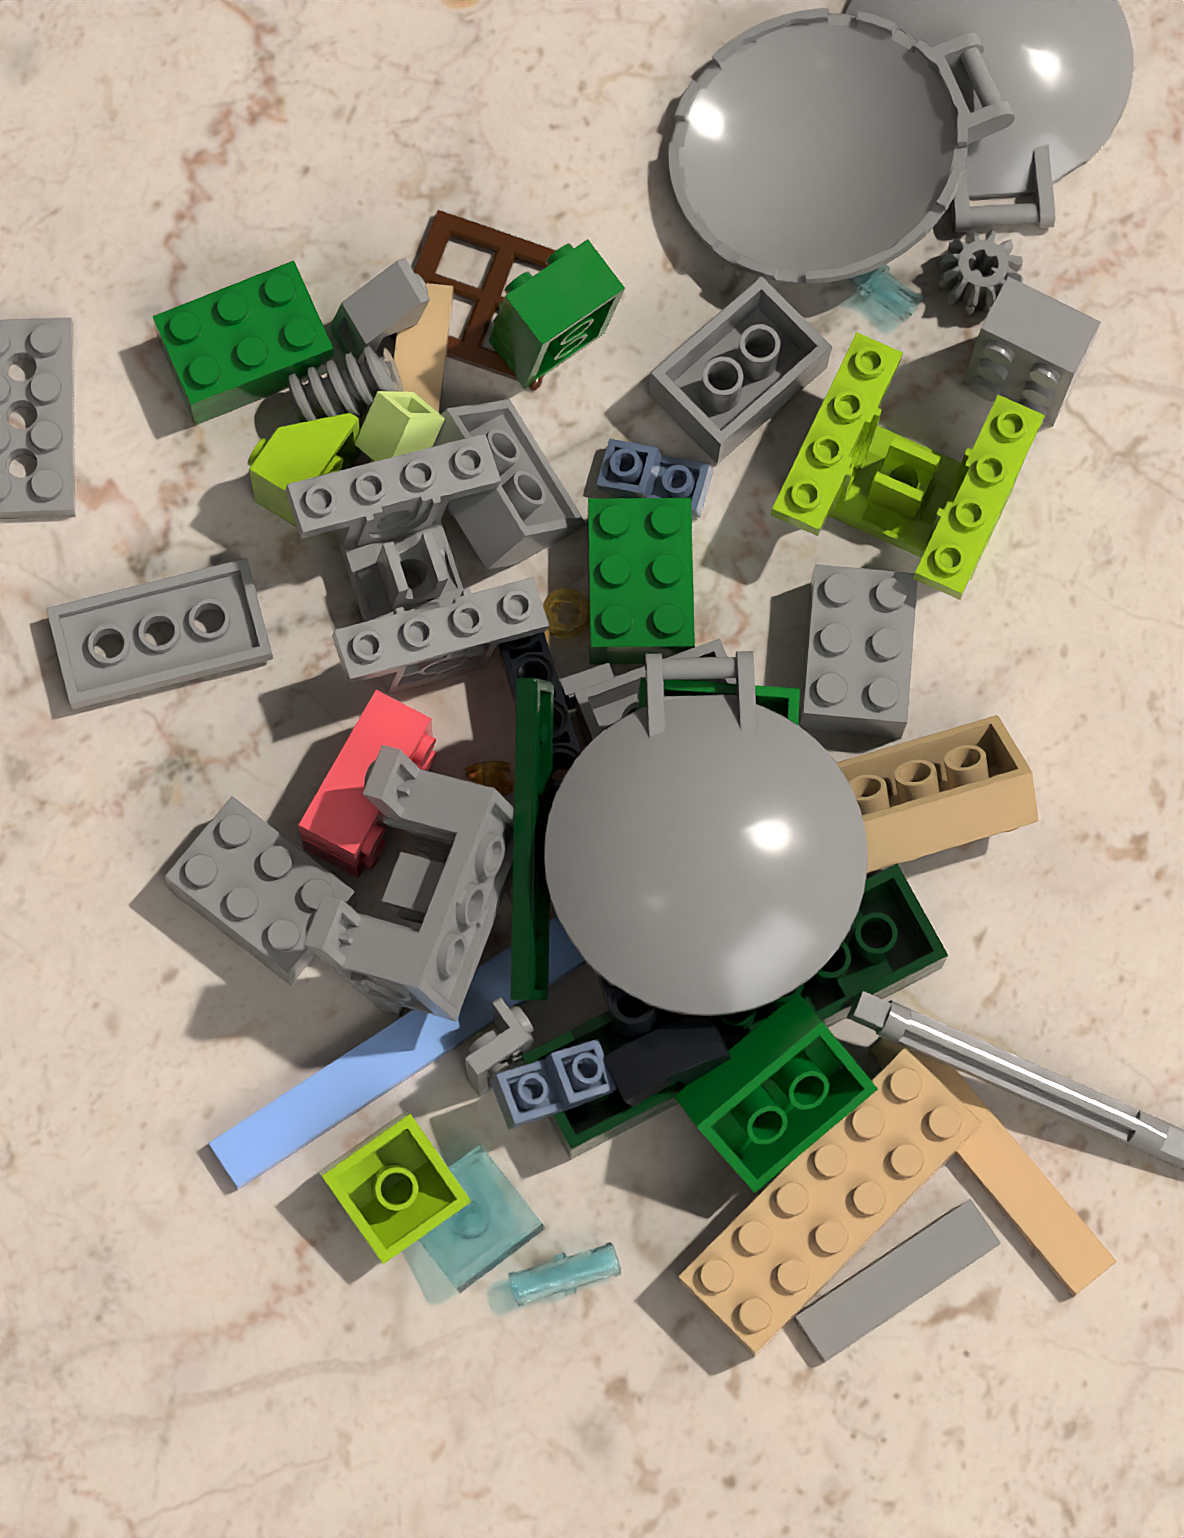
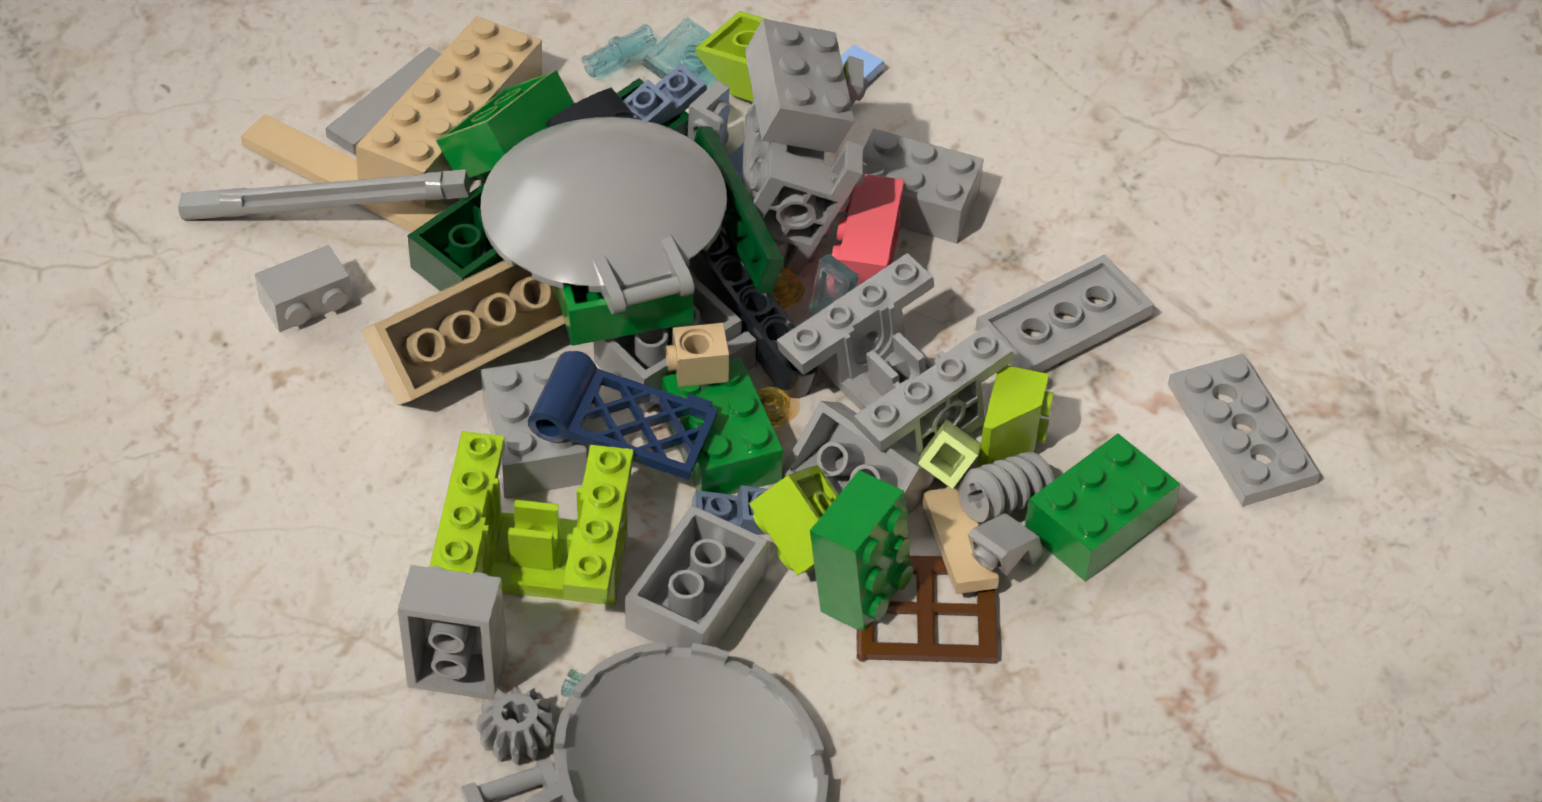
camera: 165 degrees right, 25 degrees down
none -> light grey brick [255,245,353,332]
none -> dark blue piece [527,351,718,480]
none -> tan brick [665,323,729,387]
none -> light grey brick [745,19,855,153]
none -> lime slope [749,465,838,576]
none -> clear light blue tile [807,254,859,319]

